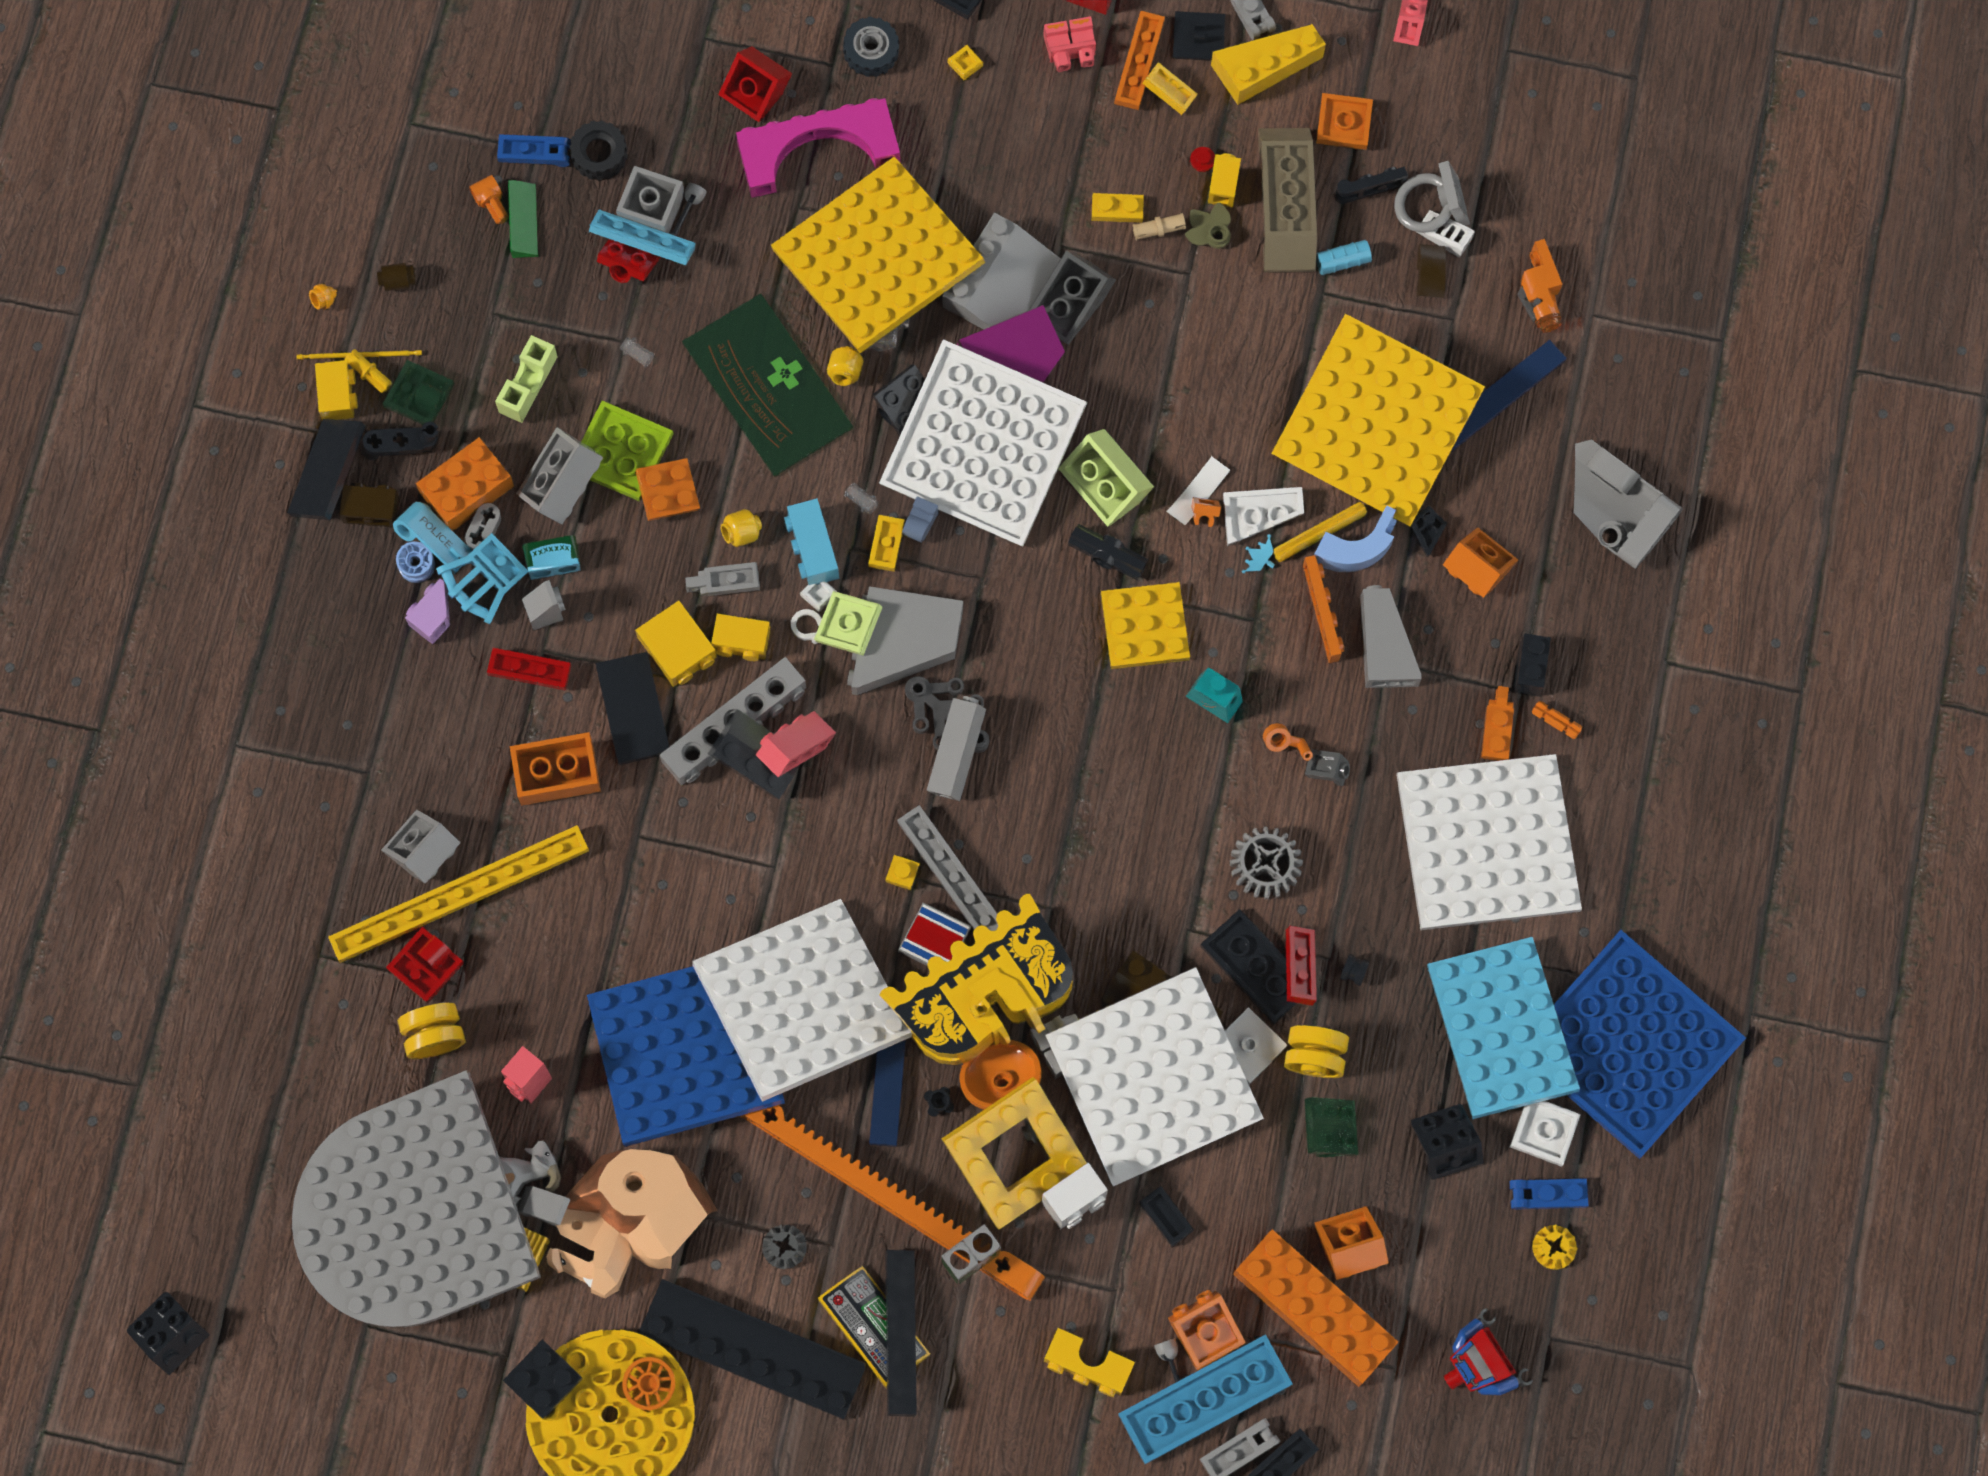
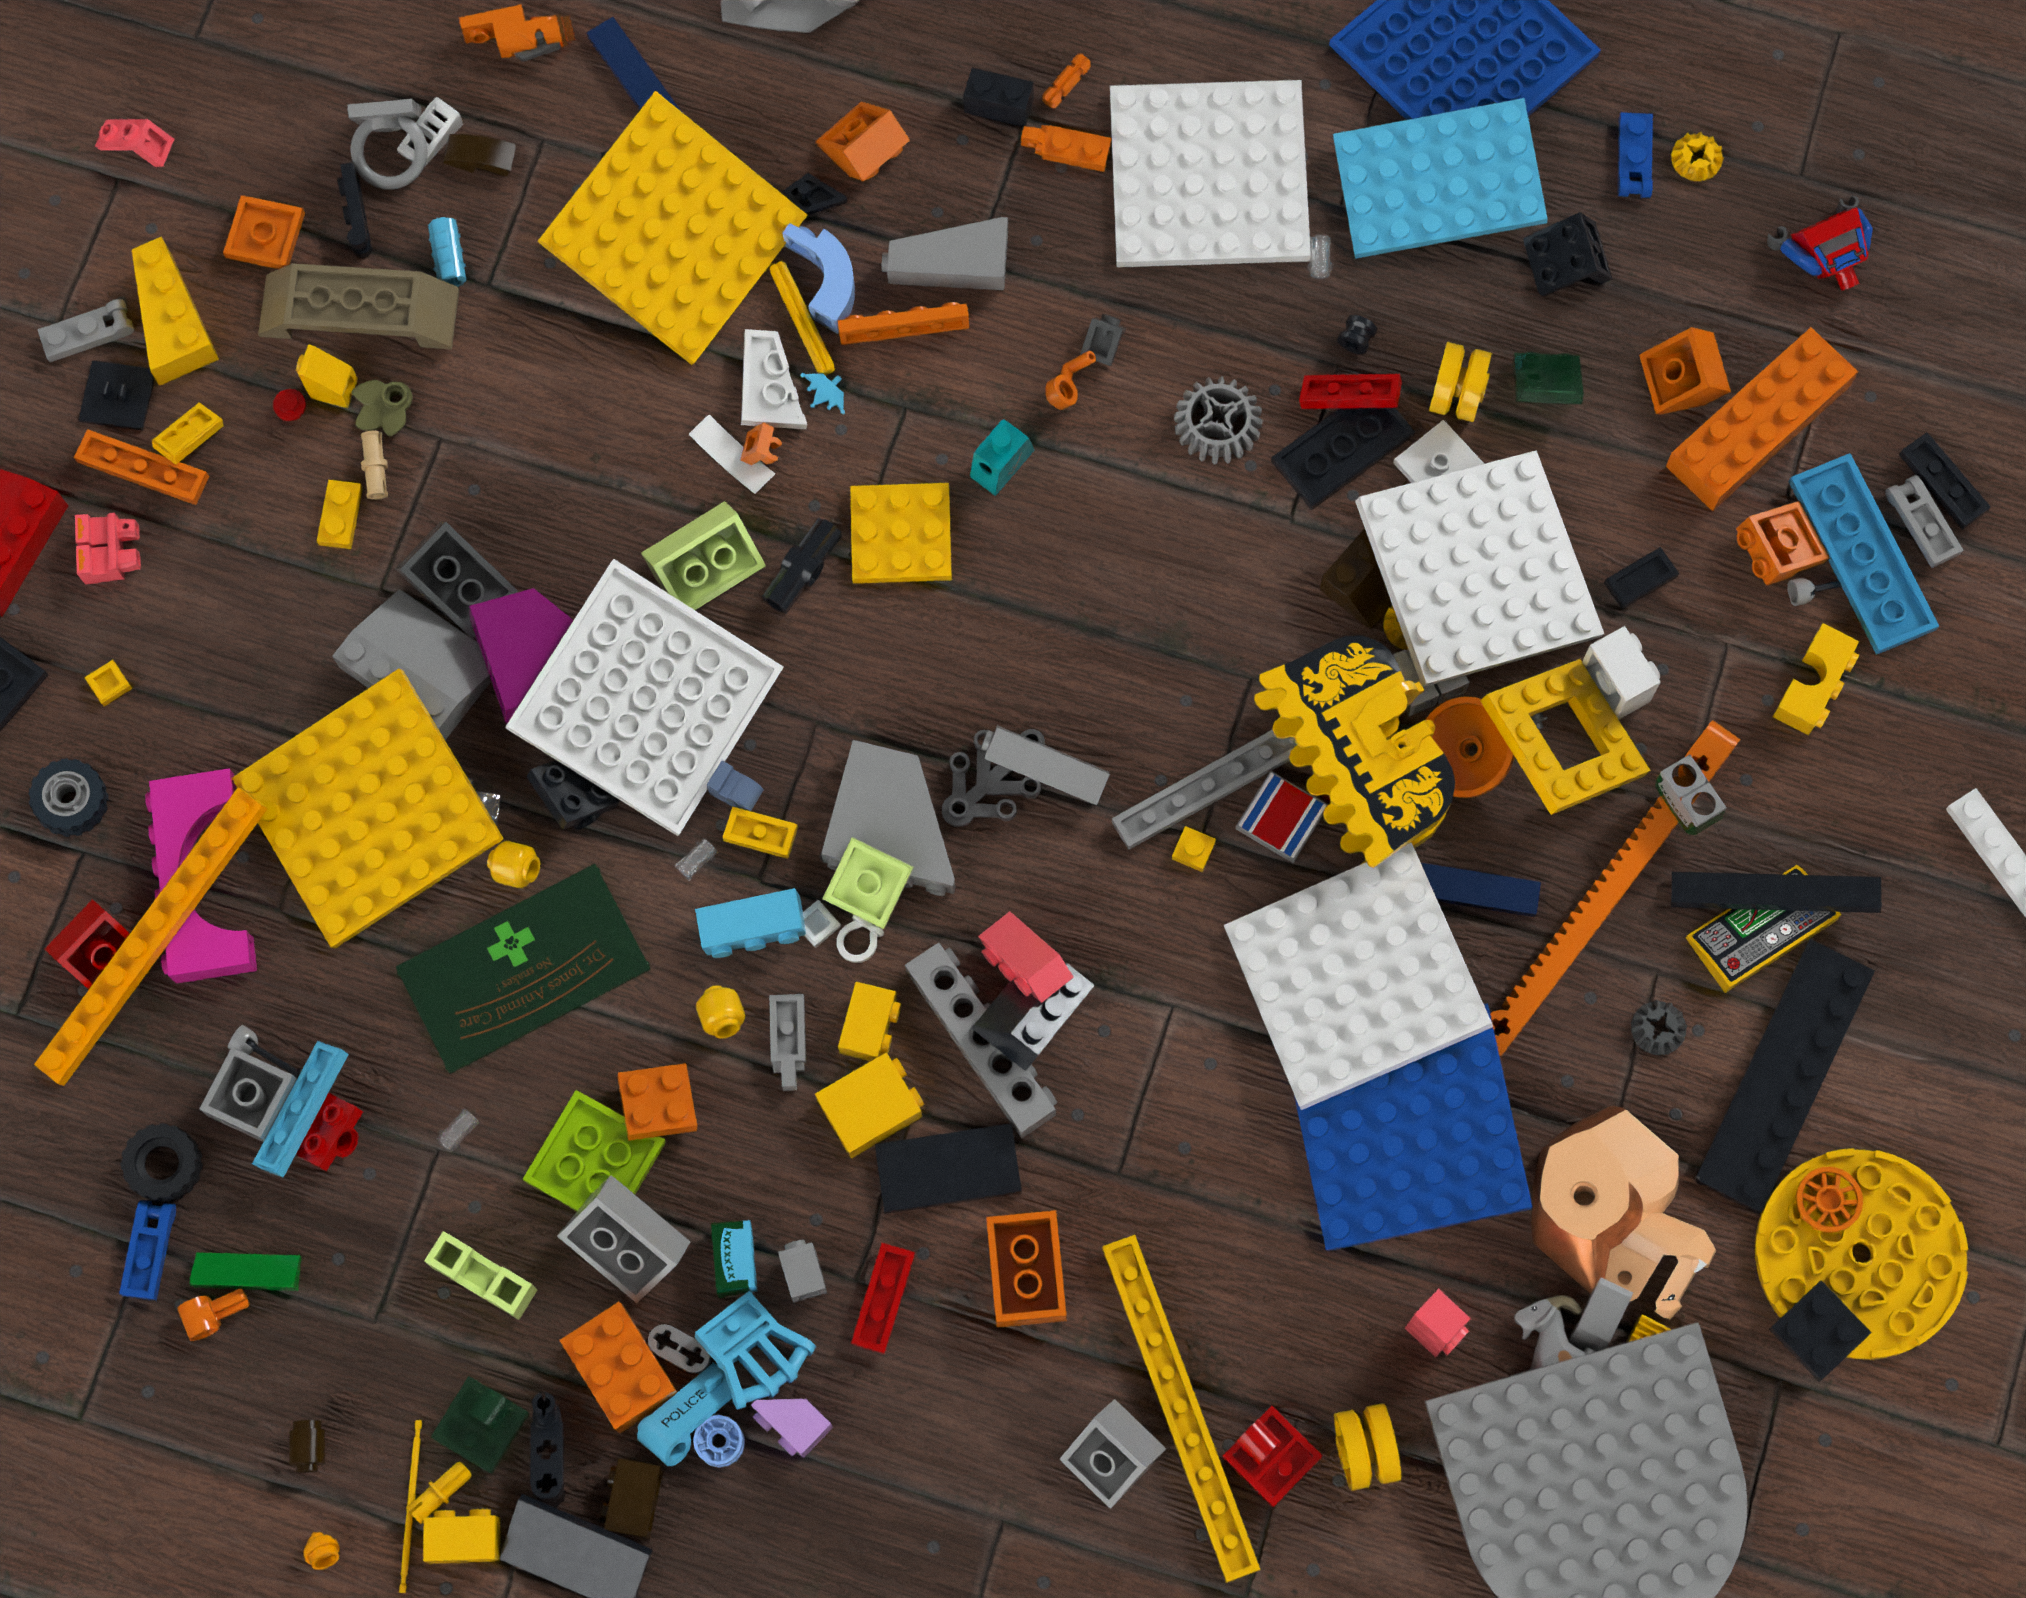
camera: 80 degrees left, 0 degrees up
black plate [924,1087,954,1117] -> none
white plate [1510,1101,1581,1167] -> none
none -> light orange plate [34,787,268,1086]
none -> clear pin [1307,235,1333,279]

